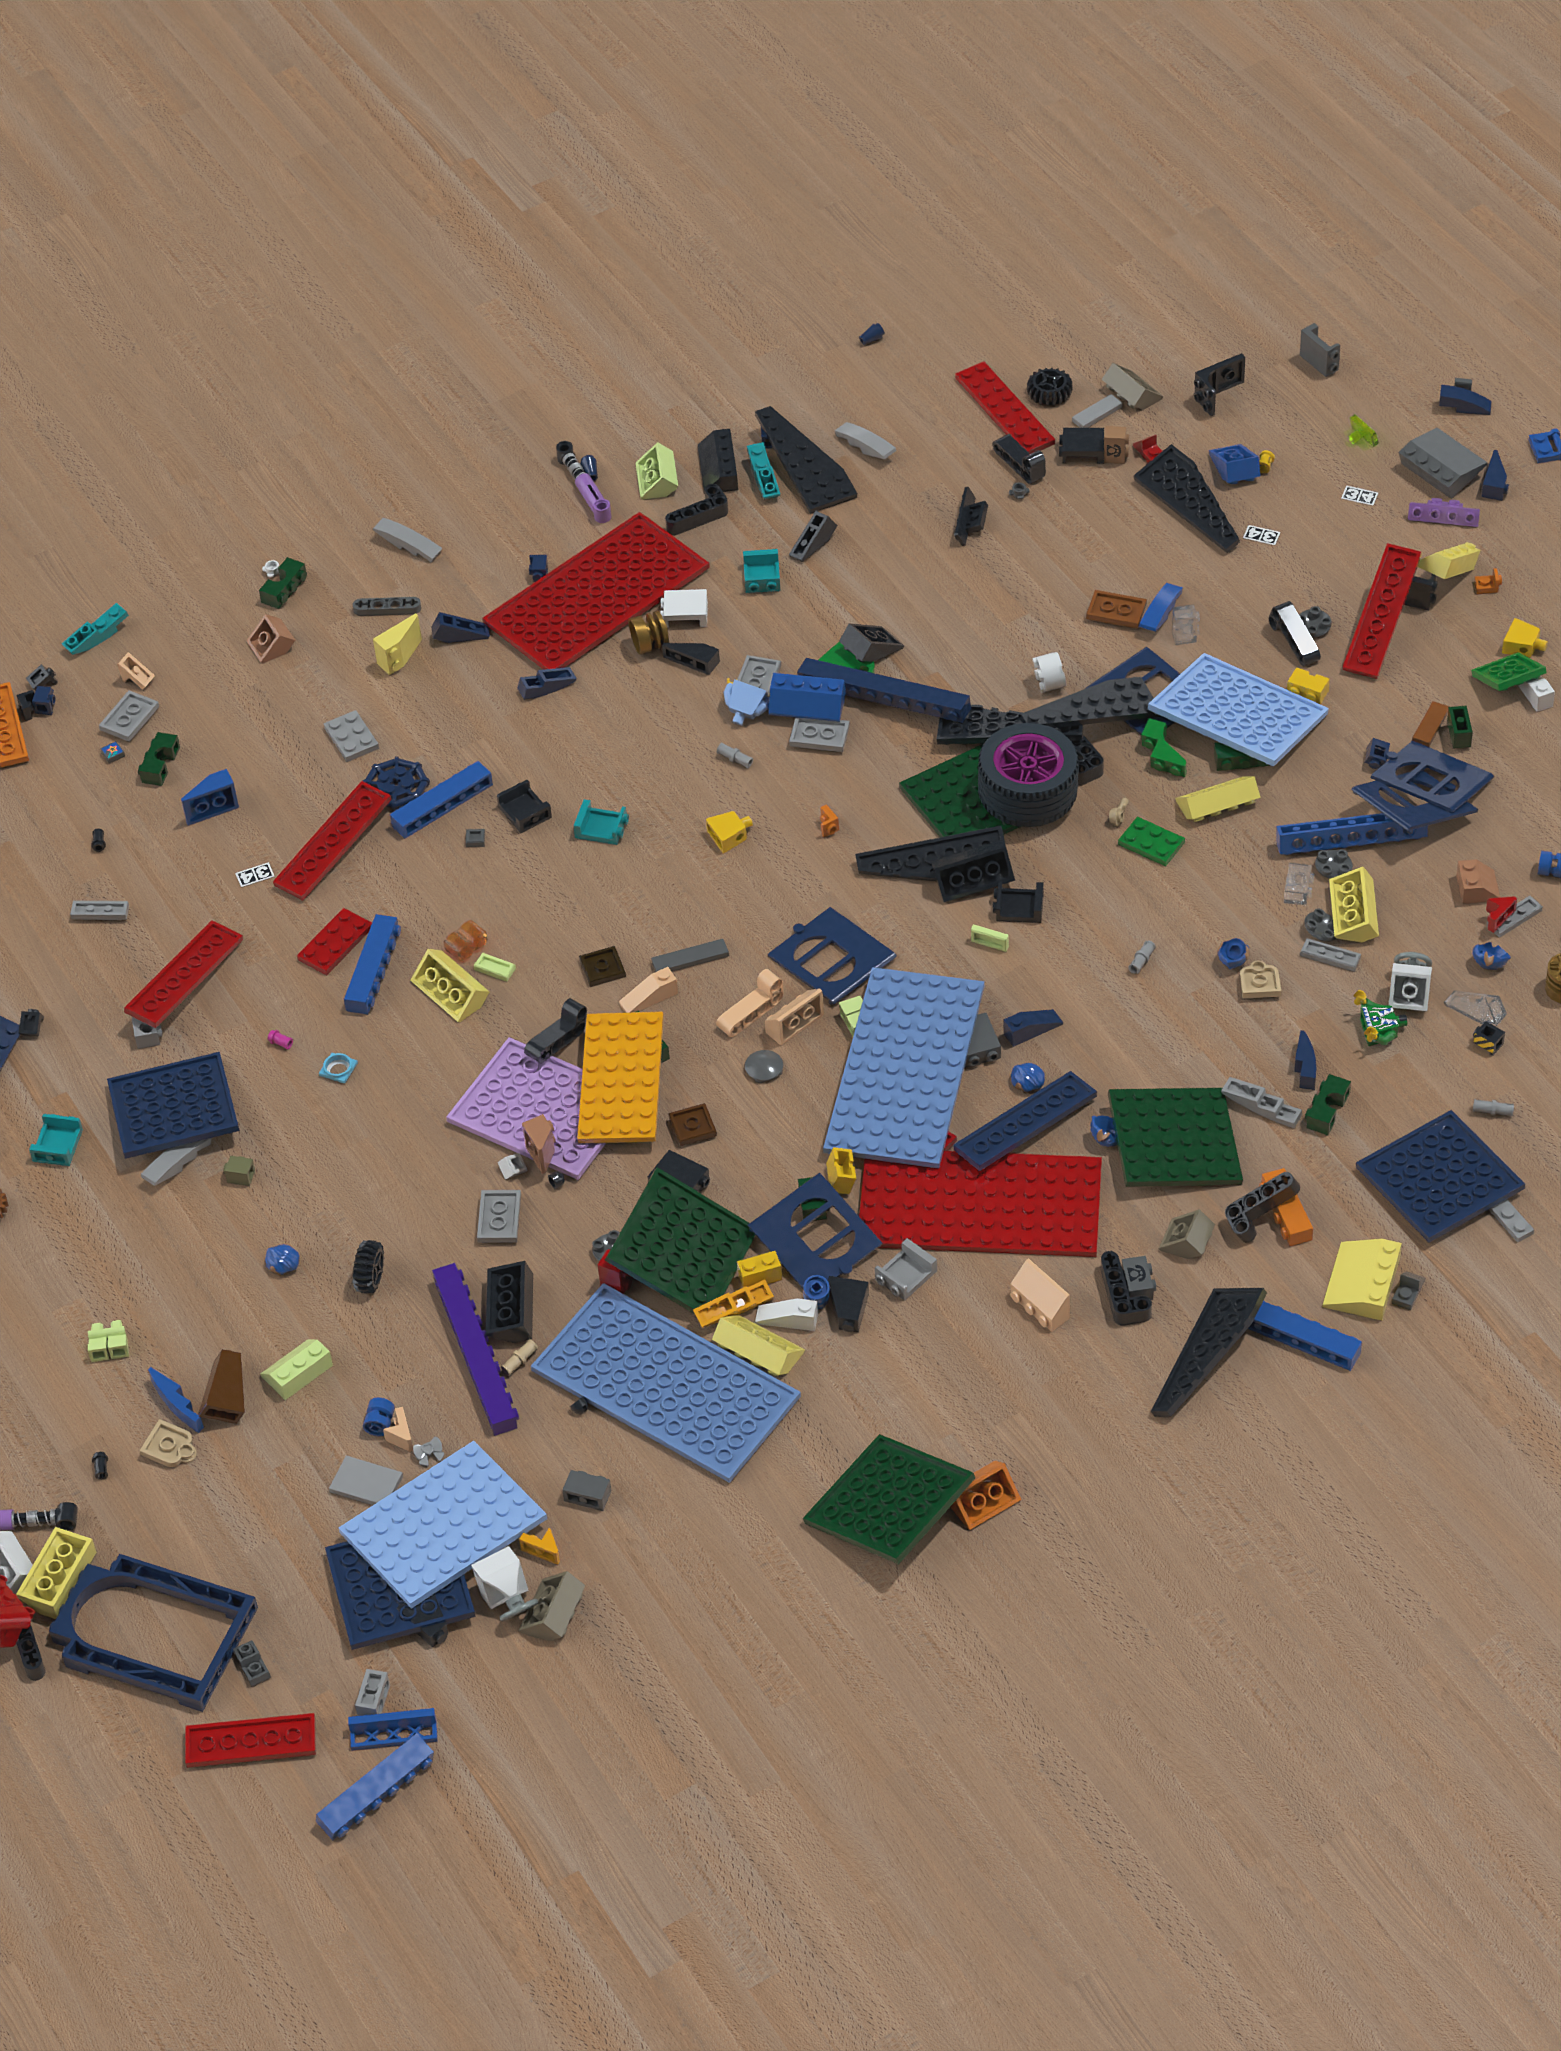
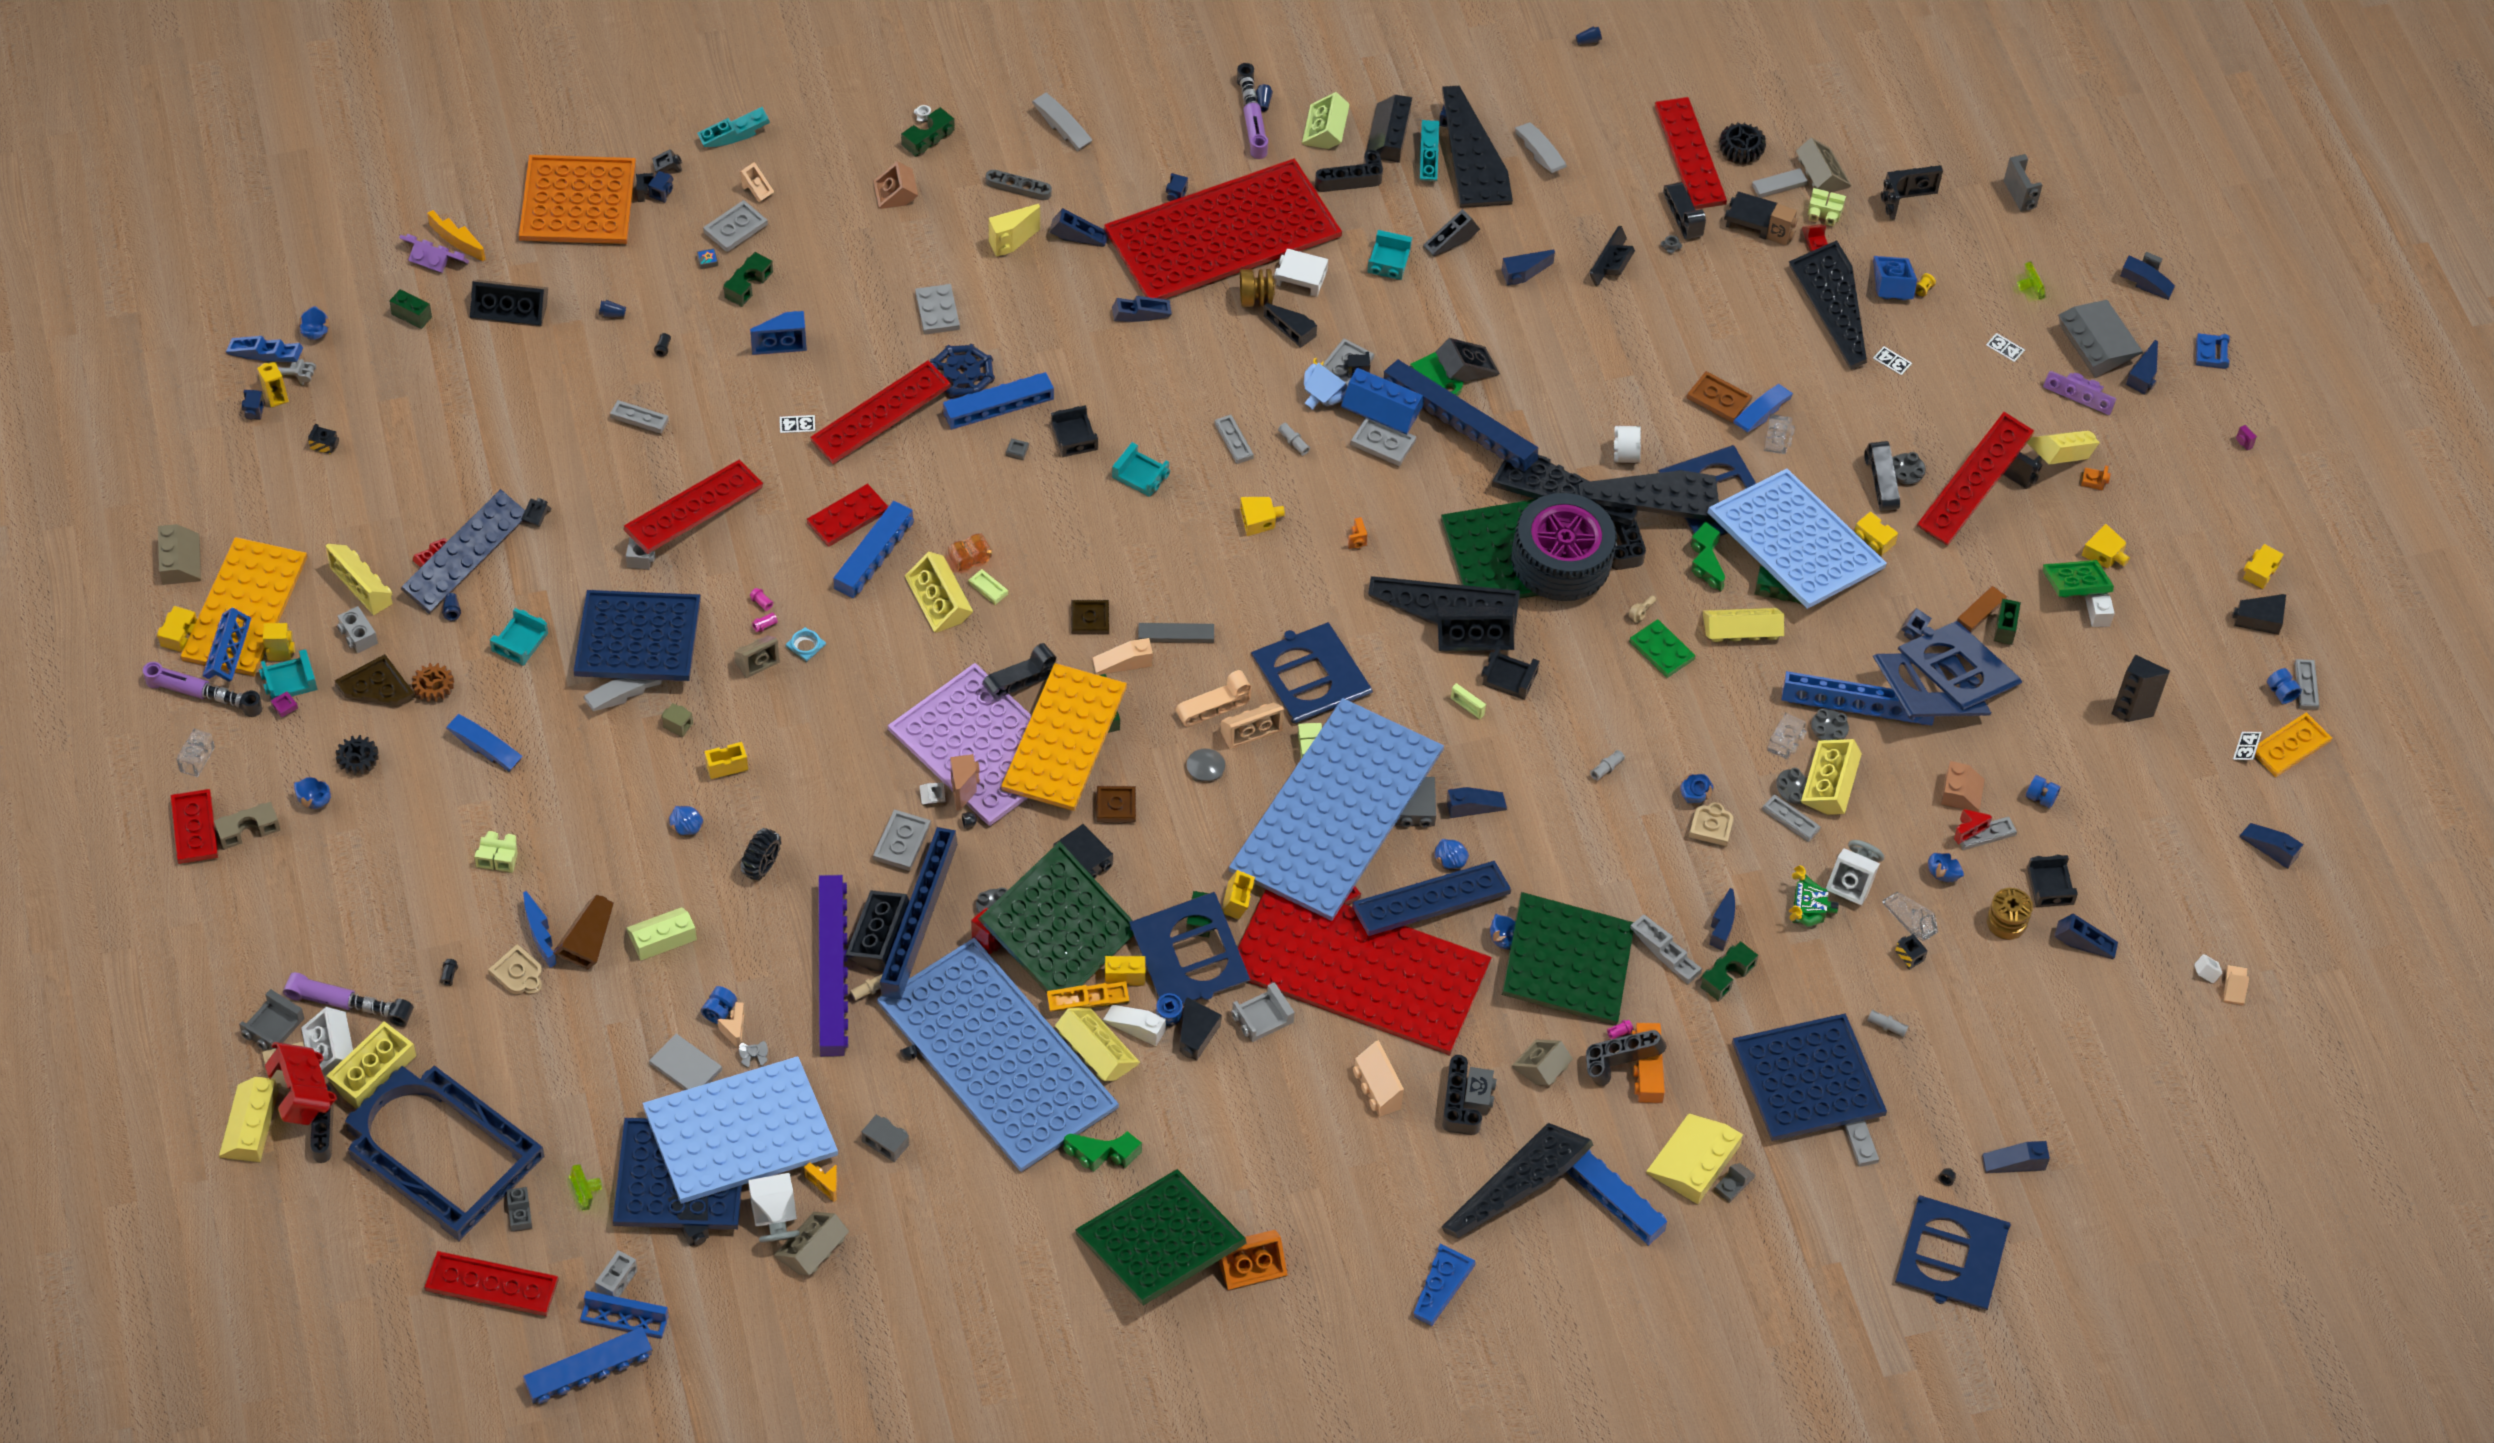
camera: 10 degrees right, 5 degrees up
none -> blue slope [446,714,523,772]
none -> clear neon green tile [569,1164,602,1211]
none -> dark blue cone [599,299,626,317]
none -> yellow brick [704,742,748,779]
none -> dark tan slope [734,636,780,678]
none -> dark pink pin [752,612,778,632]
none -> dark blue brick [880,827,958,1000]
none -> green arch [1064,1131,1142,1172]
none -> light grey tile [1214,415,1254,464]
none -> black brick [1343,352,1371,378]
none -> blue wing [1414,1243,1476,1326]
none -> dark blue slope [1501,249,1555,286]
none -> dark pink pin [1607,1020,1634,1040]
none -> yellowish green hips [1807,188,1846,226]

